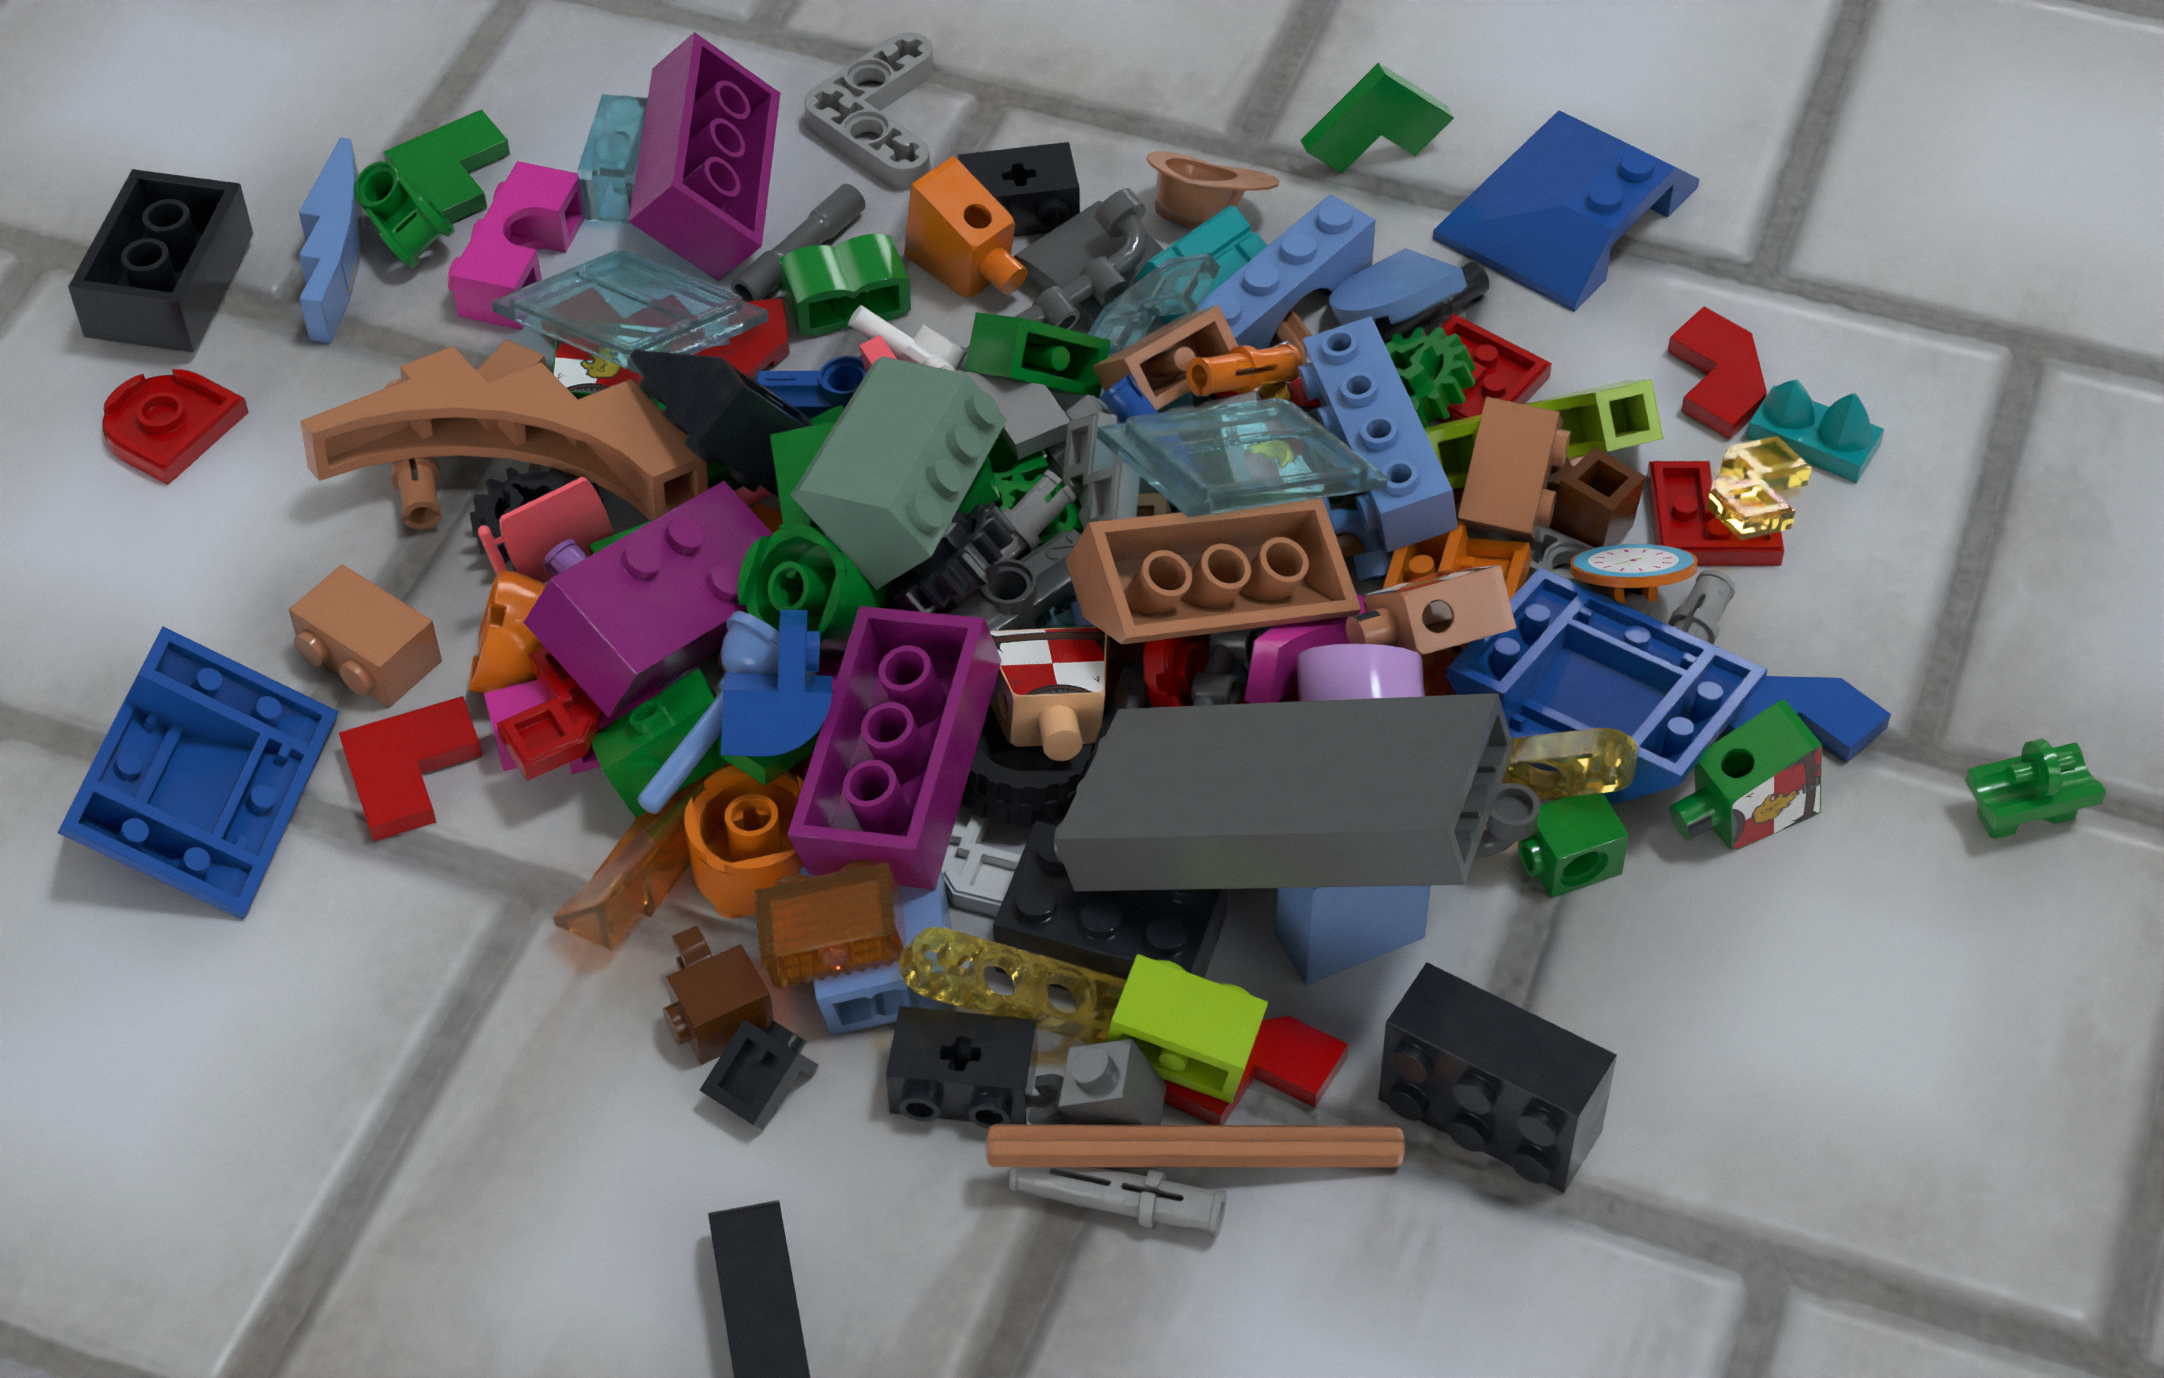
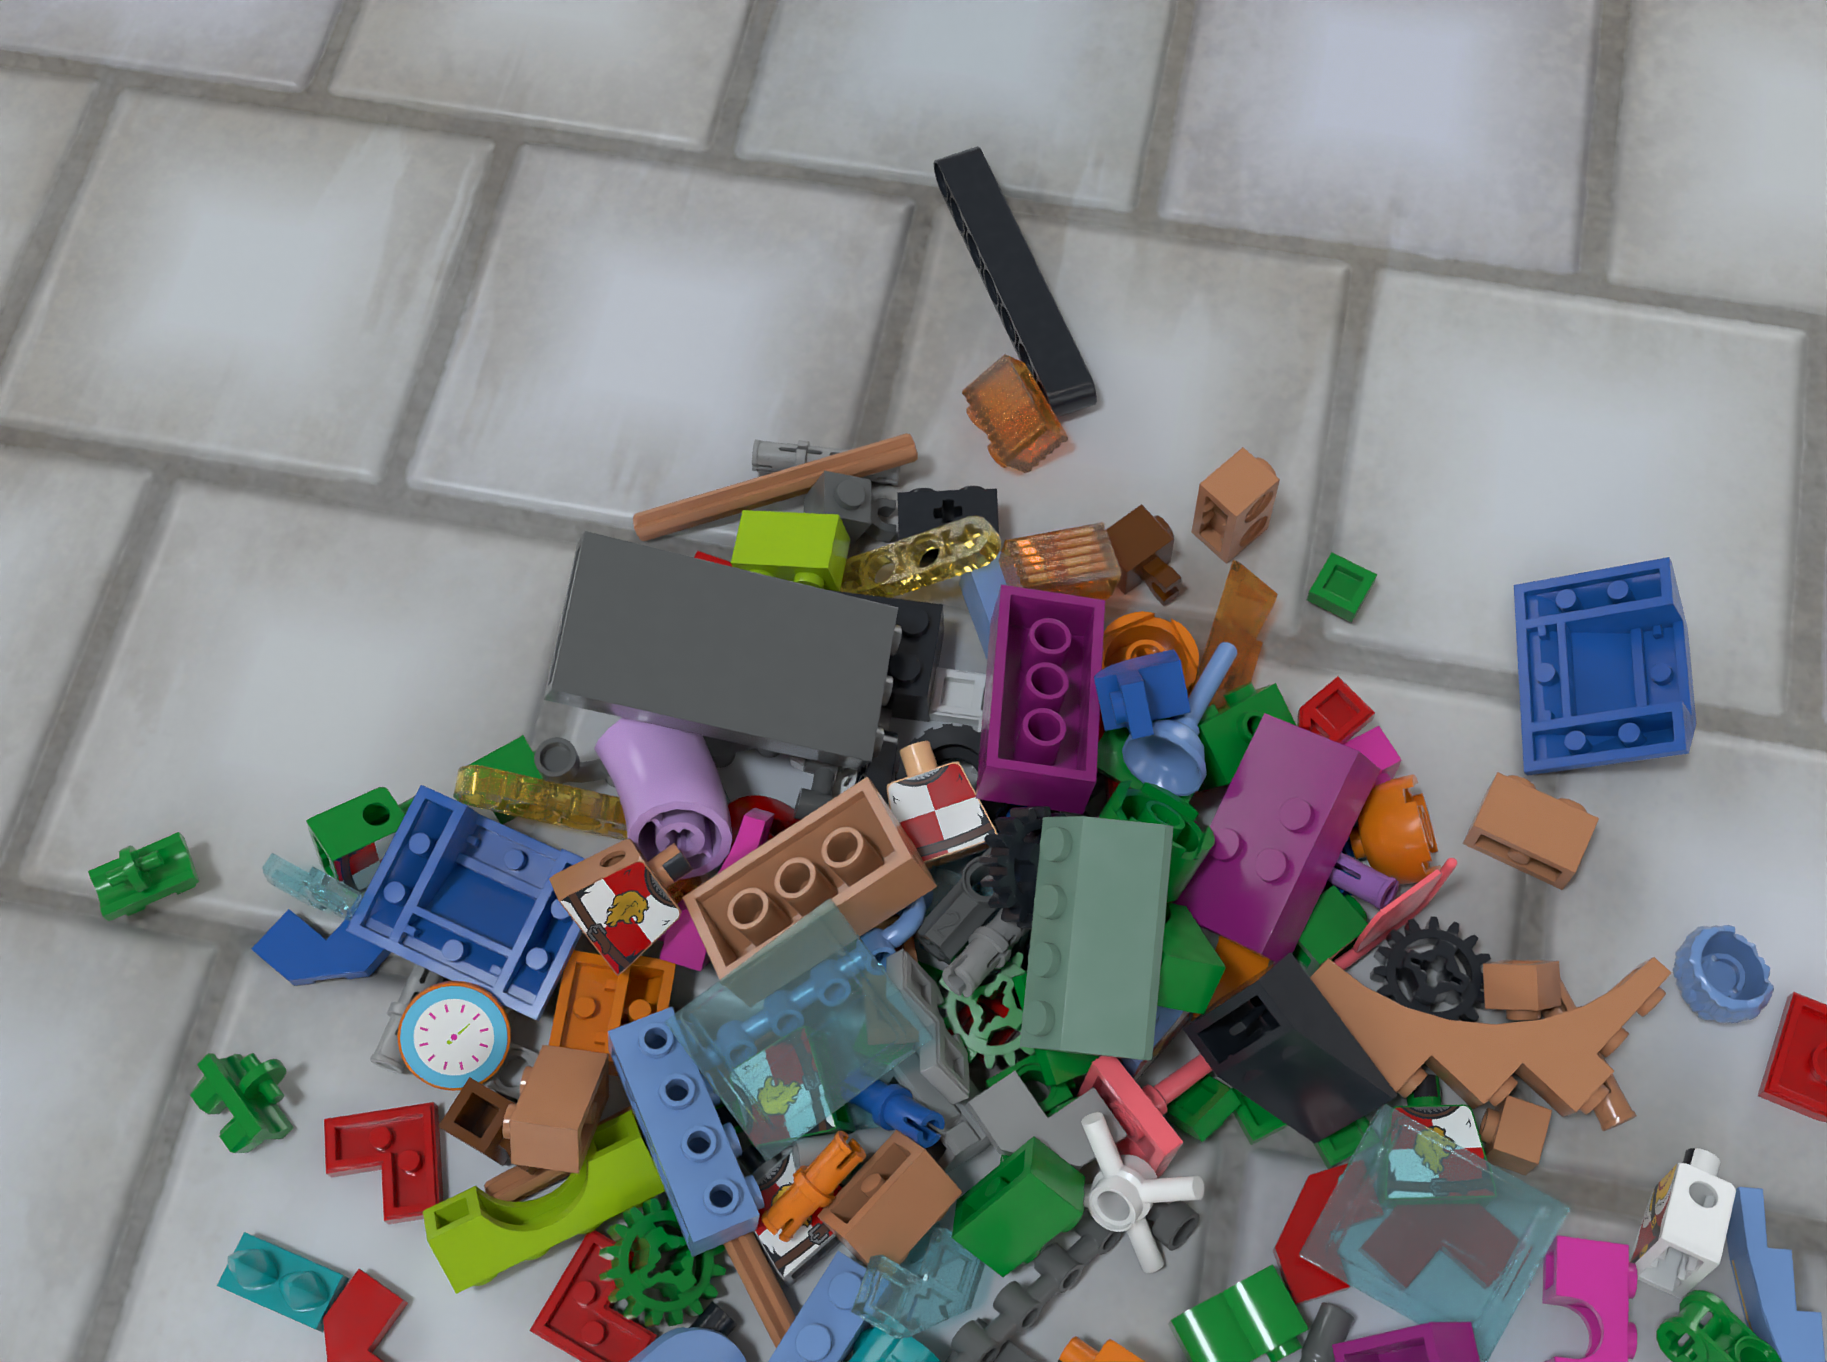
camera: 175 degrees right, 15 degrees up
red tile [339,696,483,842] -> none
black bracket [699,1019,819,1130] -> none
blue piece [757,356,866,419] -> none
black brick [1378,962,1617,1193] -> none
clear yellow tile [1706,436,1812,540] -> none
none -> green hips [190,1053,294,1153]
none -> clear light blue tile [262,853,362,921]
none -> clear orange brick [962,354,1068,473]
none -> nougat brick [1191,447,1280,564]
none -> green plate [1306,552,1378,623]
none -> nougat plate [1483,960,1561,1020]
none -> white torso [1629,1148,1736,1299]
none -> medium blue hair [1673,925,1774,1023]

